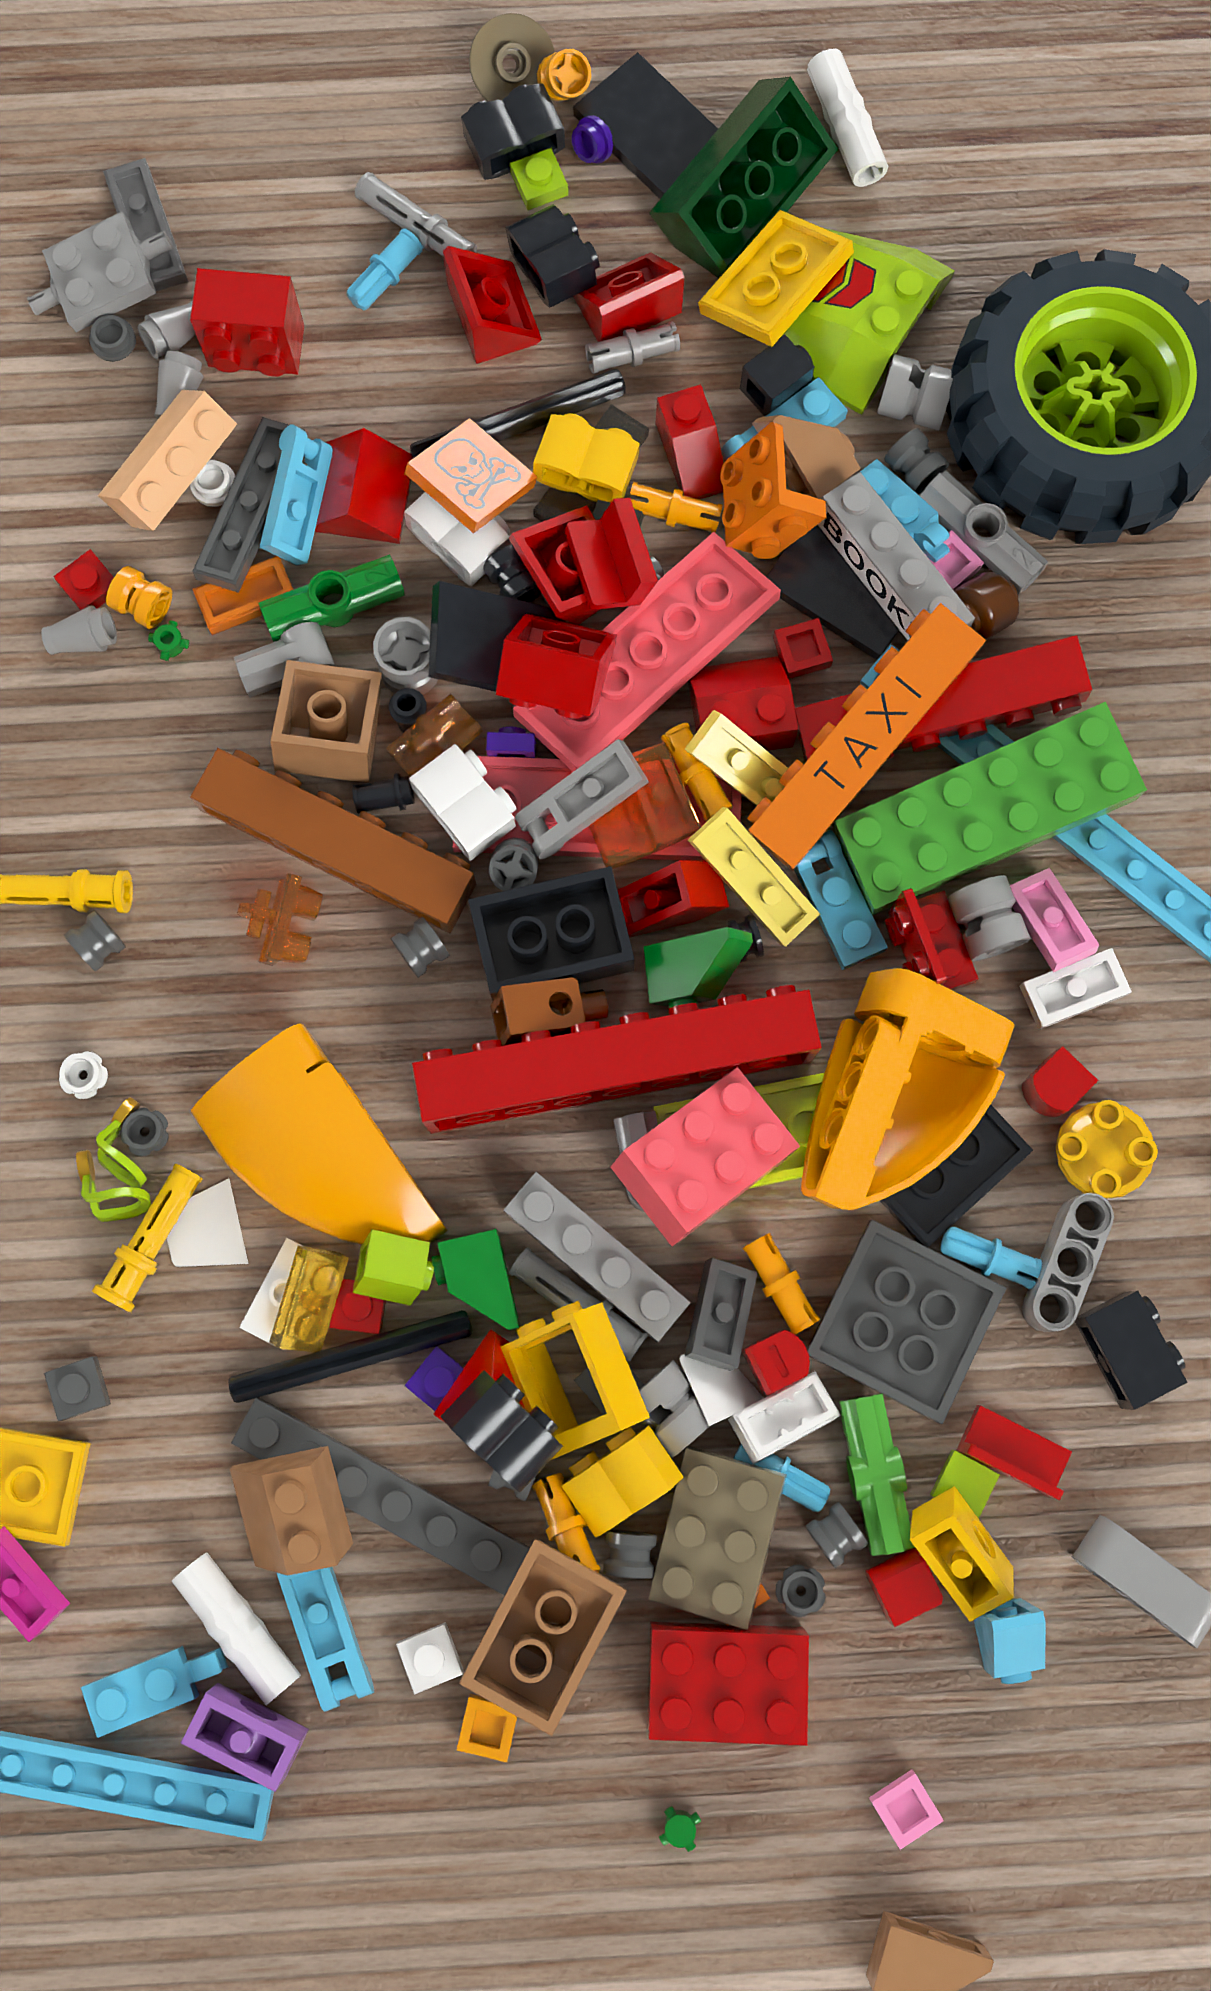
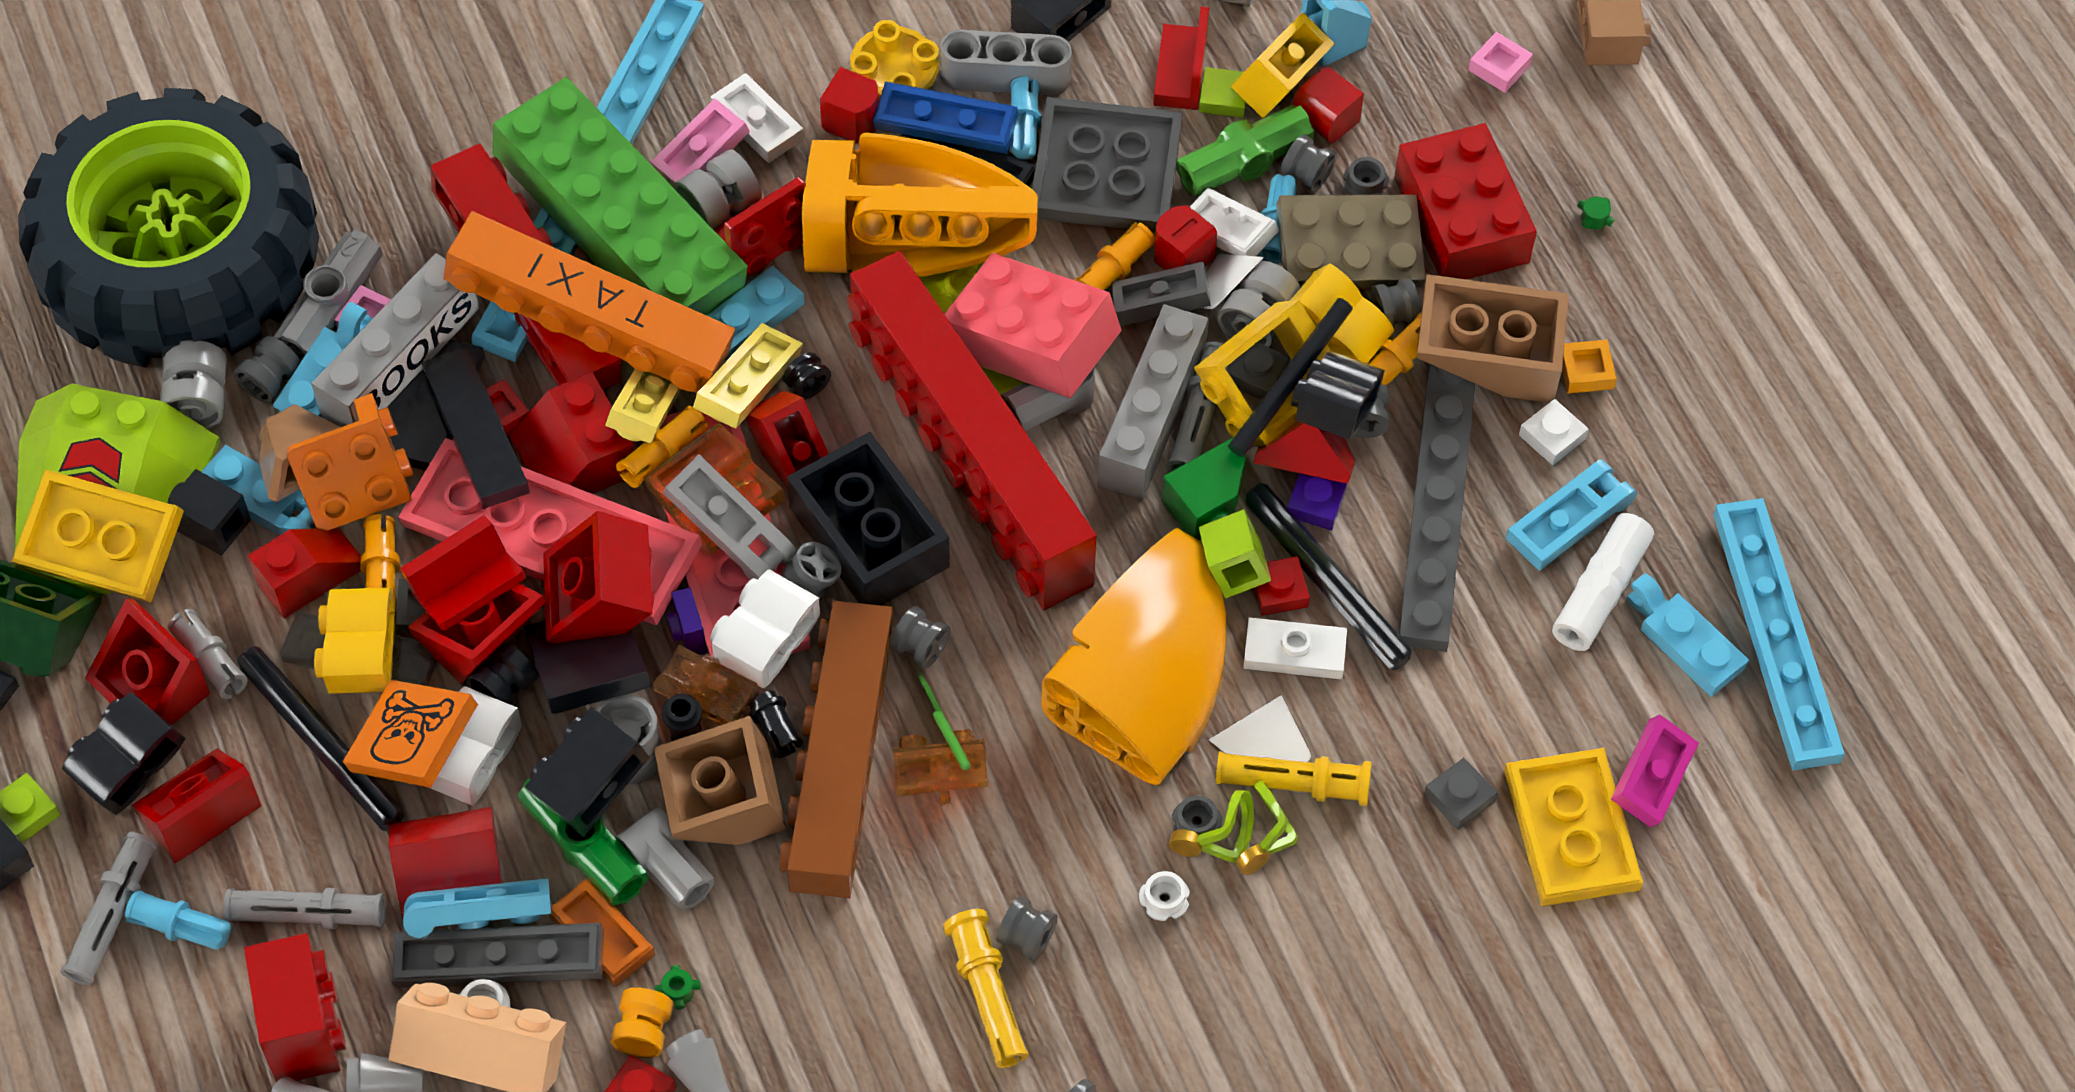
camera: 110 degrees left, 20 degrees down
medium lavender brick [181,1683,309,1792] -> none
medium nougat slope [230,1446,353,1576] -> none
clear yellow plate [269,1245,349,1353] -> none
dark orange torso [490,978,608,1046] -> none
green slope [643,927,753,1008] -> none
reddish brown head [954,572,1019,641] -> none
none -> light grey pin [224,888,386,929]
none -> black tile [421,347,530,509]
none -> black brick [525,707,650,837]
none -> blue tile [873,82,1019,154]
none -> bright green piece [916,672,971,770]
none -> black bar [1228,298,1353,457]

